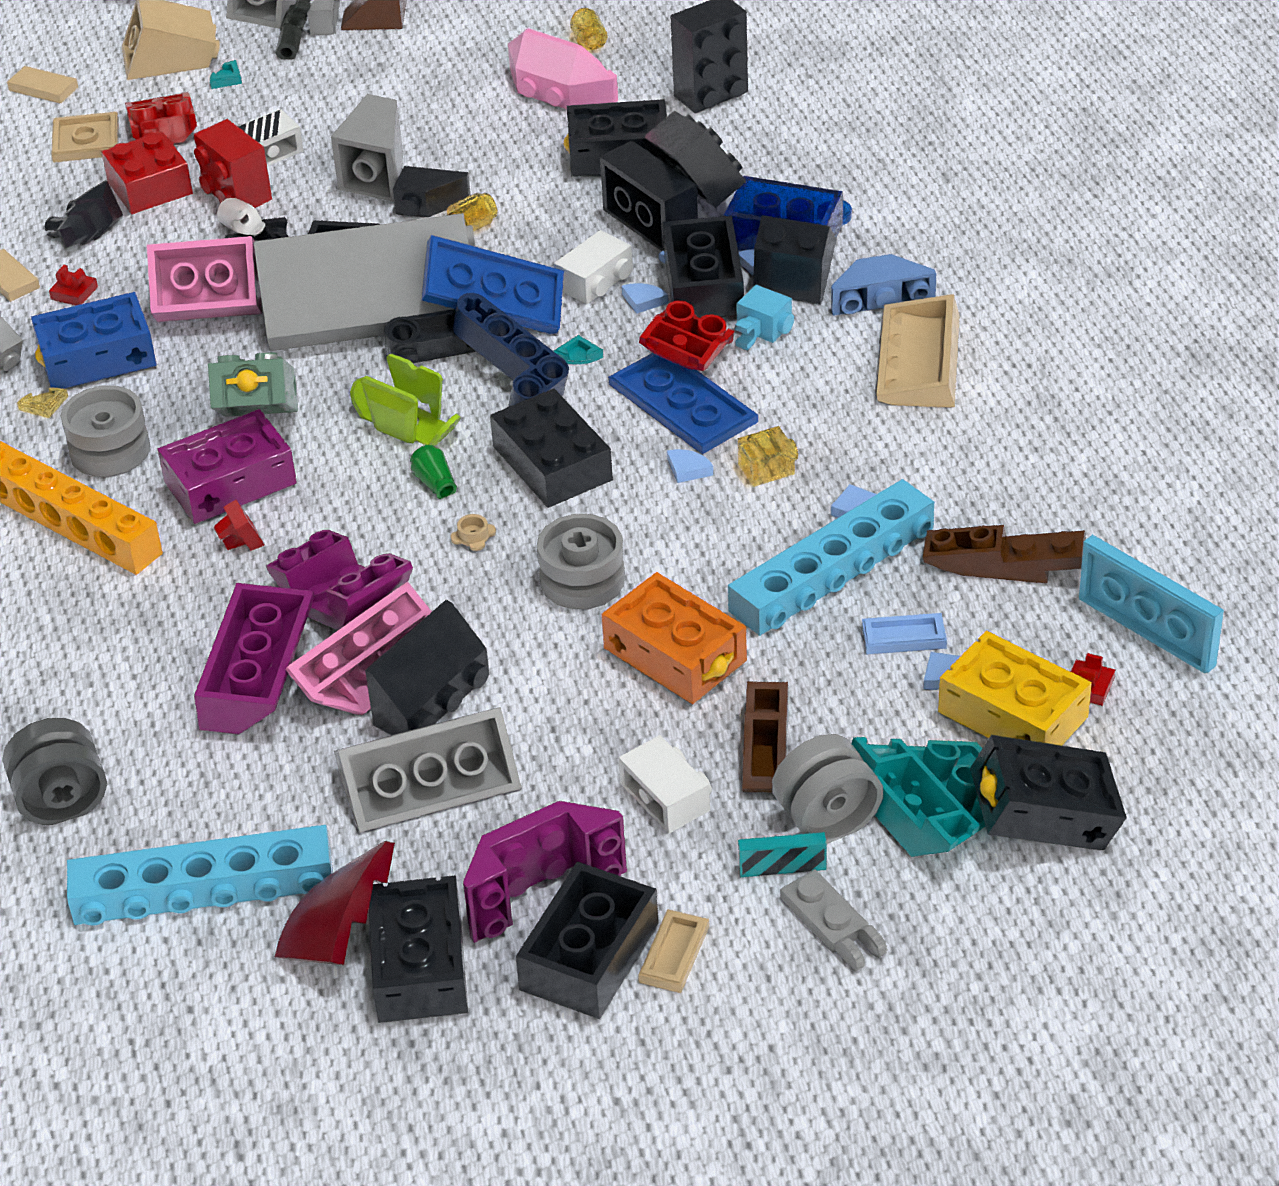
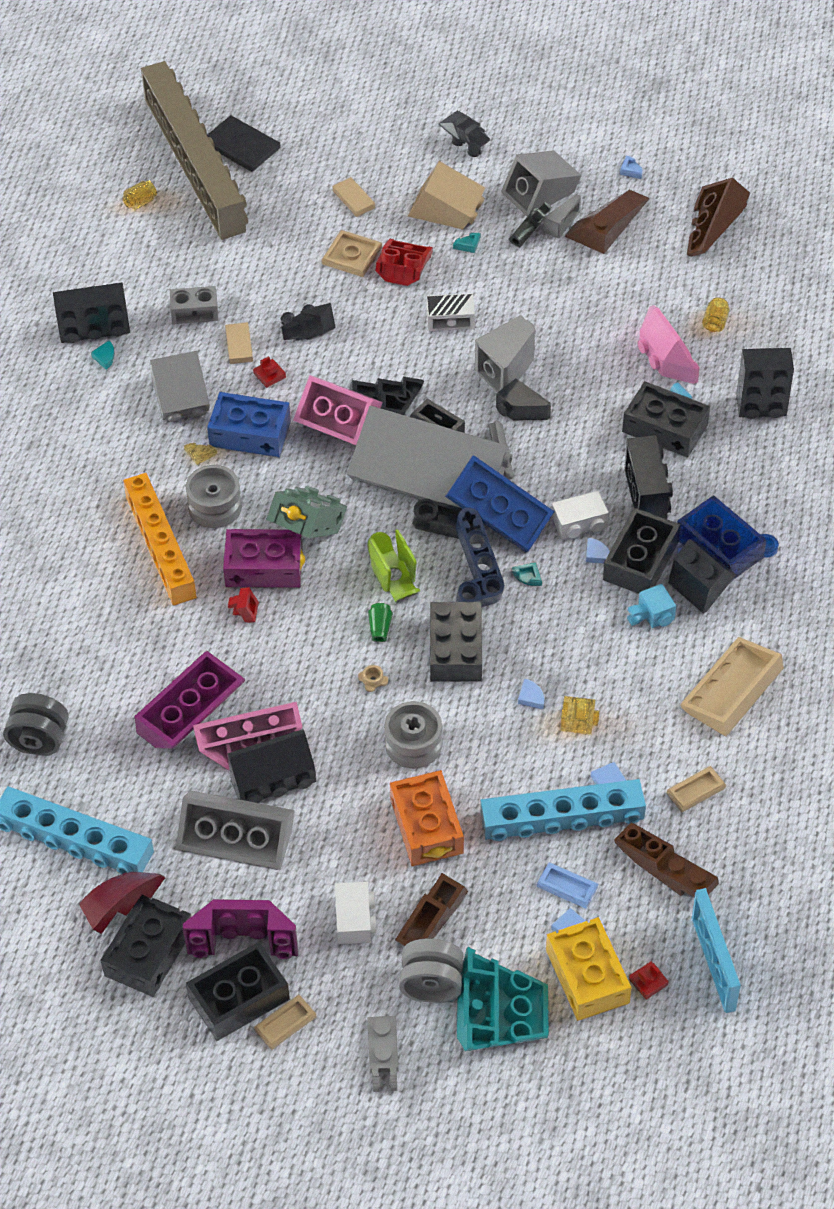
camera: 30 degrees right, 10 degrees up
red brick [101,131,193,215] -> none
red brick [194,119,272,208] -> none
white piece [217,198,265,236] -> none
magenta slope [266,530,413,630] -> none
clear yellow brick [446,193,498,232] -> none
blue tile [608,353,758,455] -> none
red slope [639,301,734,371] -> none
black brick [644,111,746,208] -> none
teal tile [738,832,827,878] -> none
medium blue slope [831,254,936,316] -> none
black piece [970,735,1127,850] -> none
none -> tan tile [667,766,726,812]

